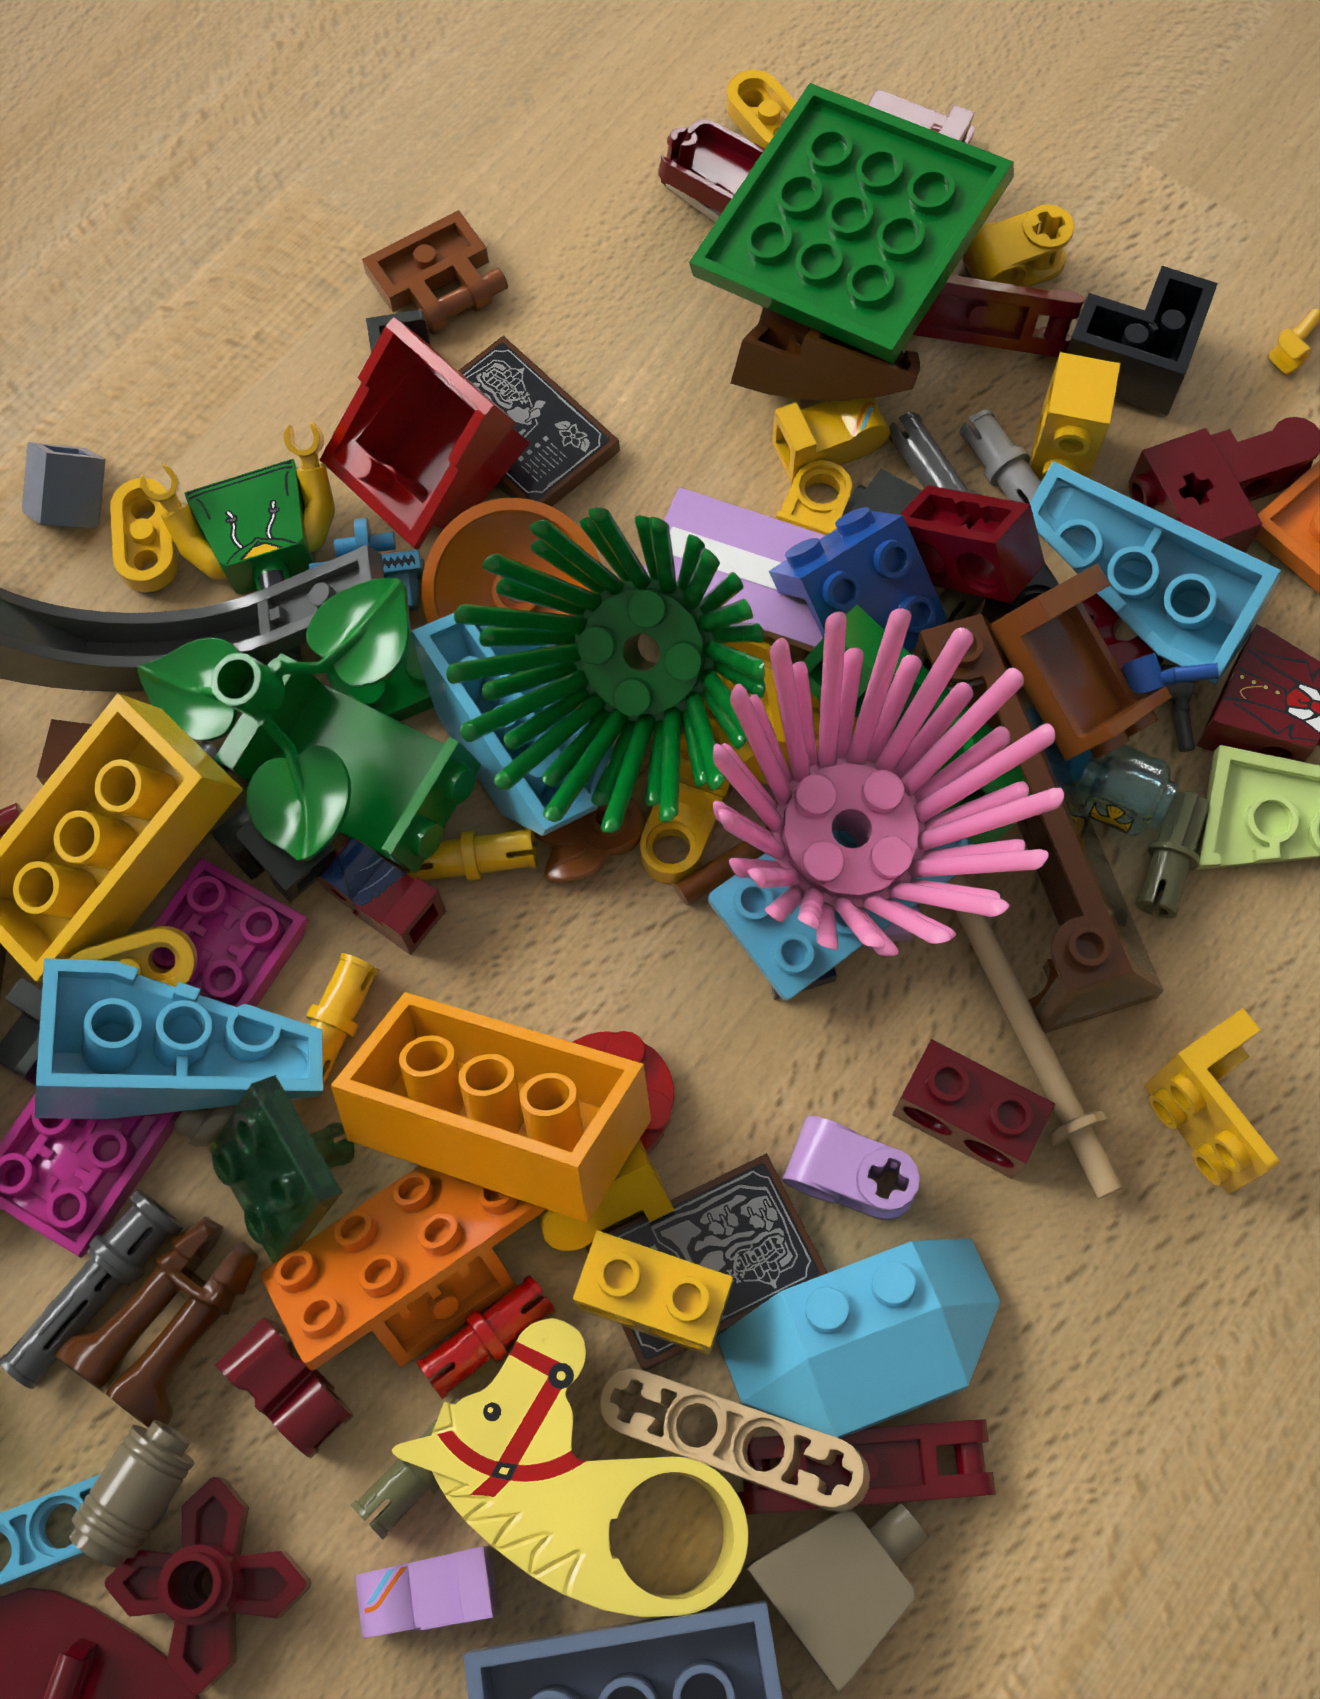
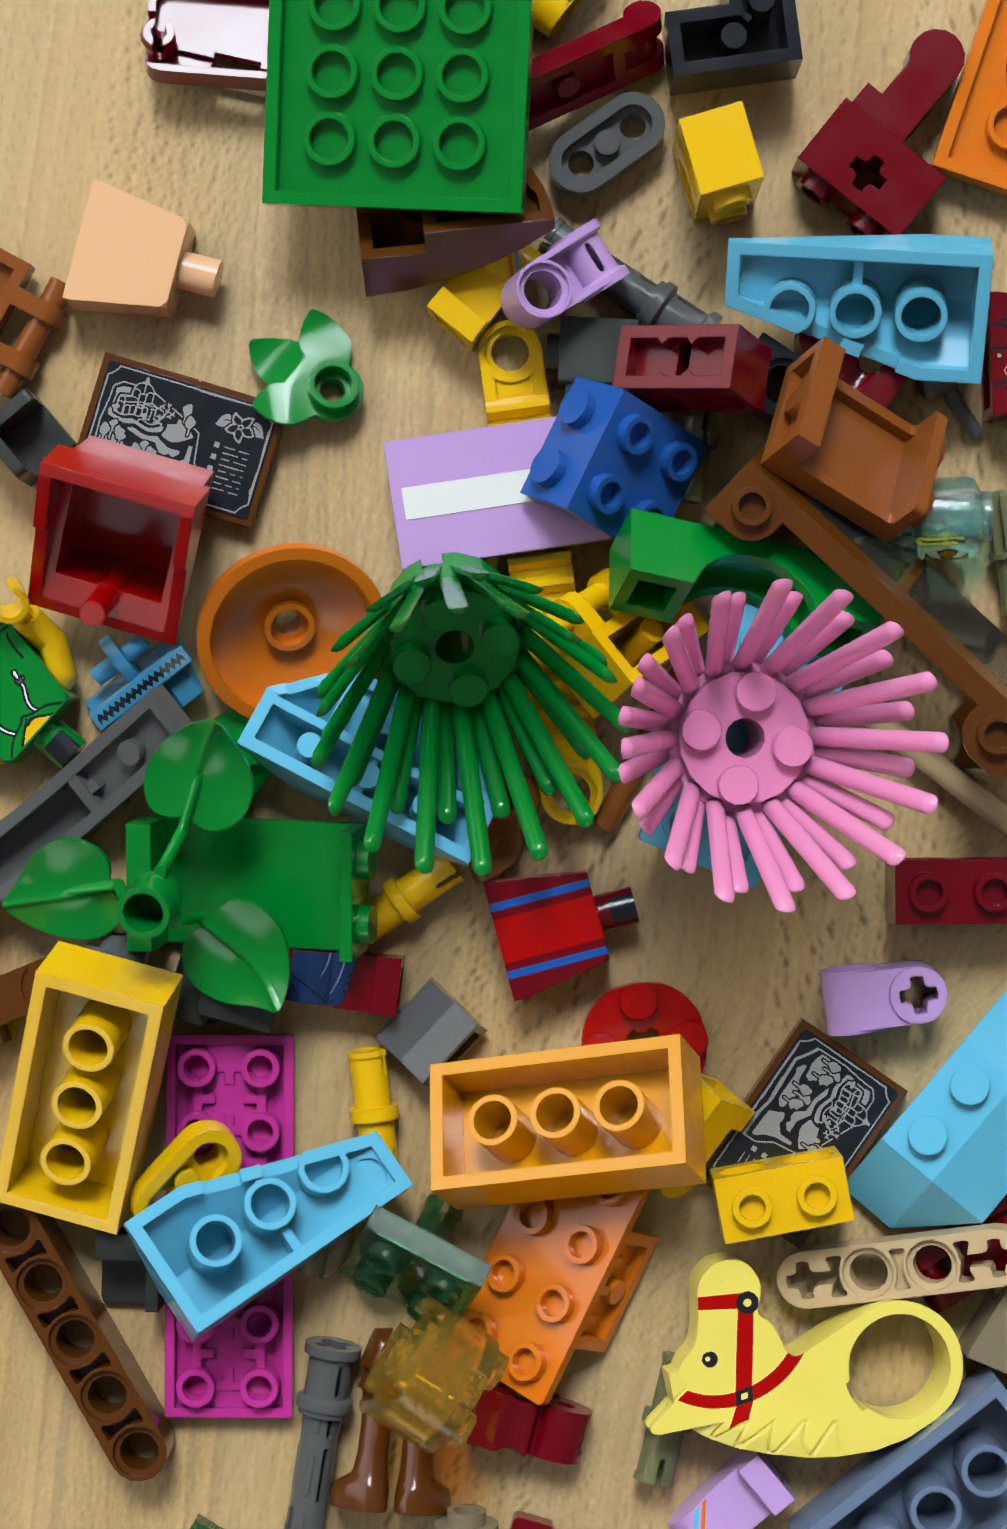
camera: 35 degrees left, 20 degrees up
red pin [416,1275,556,1399] -> none
light grey pin [960,409,1041,504] -> none
blue hand [1122,653,1219,693] -> none
none -> light nougat torso [62,179,223,318]
none -> green plate [249,309,364,426]
none -> clear yellow brick [359,1297,509,1454]
none -> dark grey piece [376,977,488,1087]
none -> torso [483,870,640,1002]
none -> lavender piece [501,218,630,329]
none -> dark grey plate [549,92,665,198]

